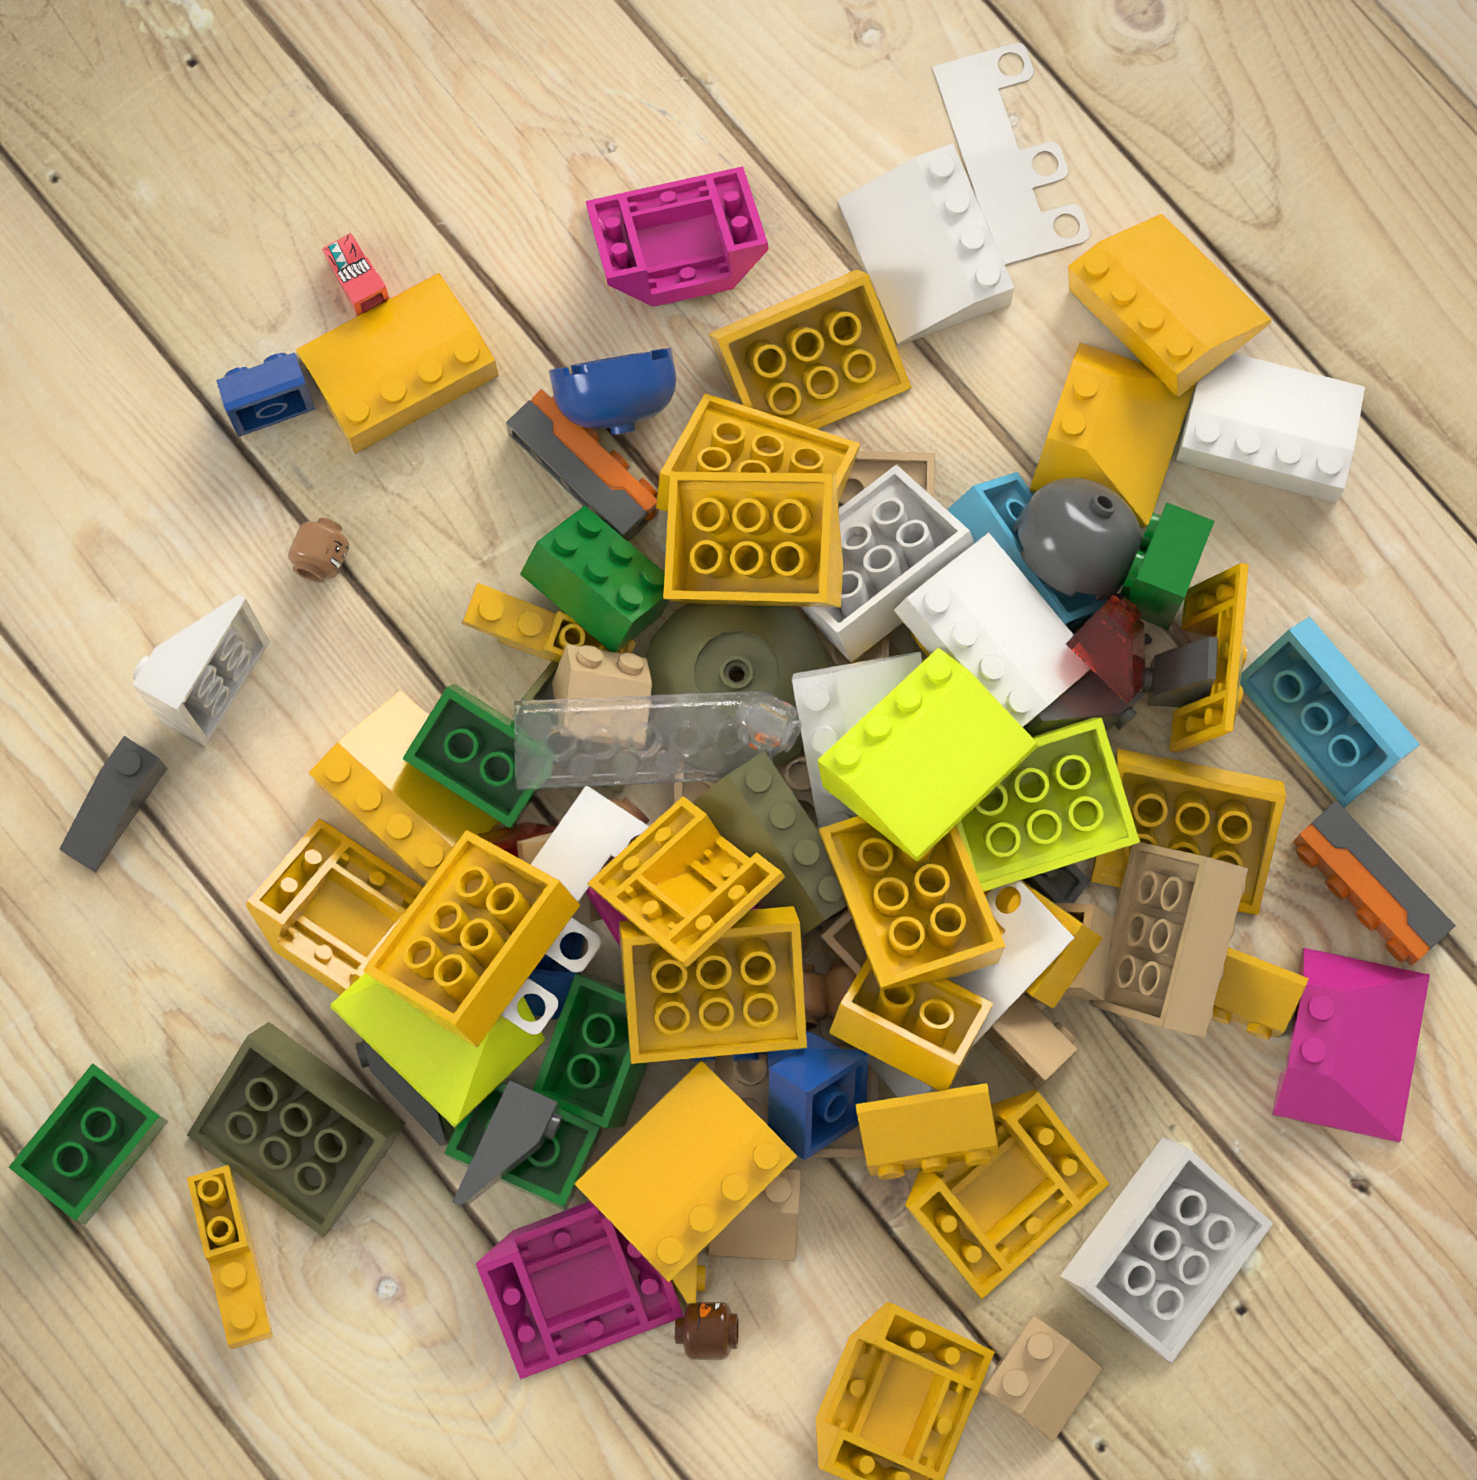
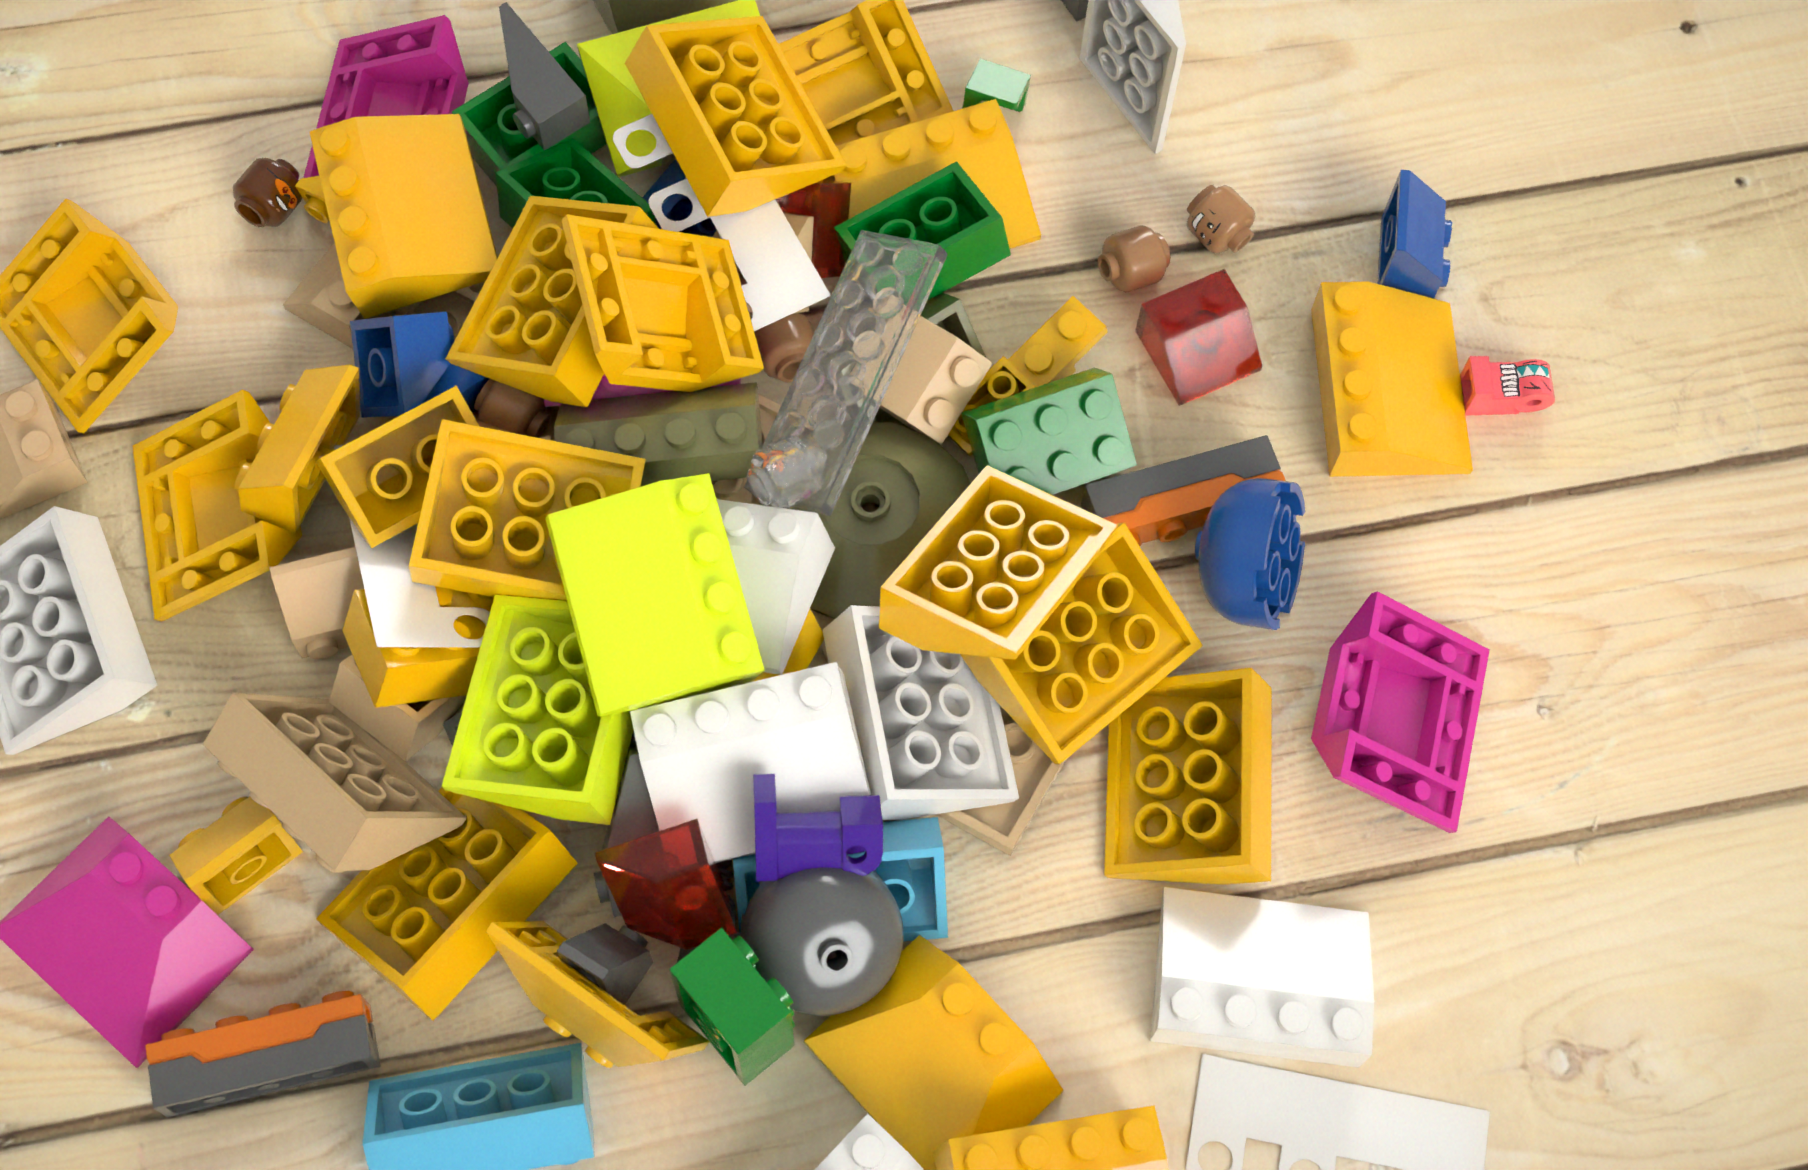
camera: 115 degrees right, 10 degrees down
none -> dark purple piece [753,774,883,881]
none -> panel [962,58,1031,112]
none -> medium nougat head [1098,225,1171,292]
none -> clear red slope [1135,269,1262,406]

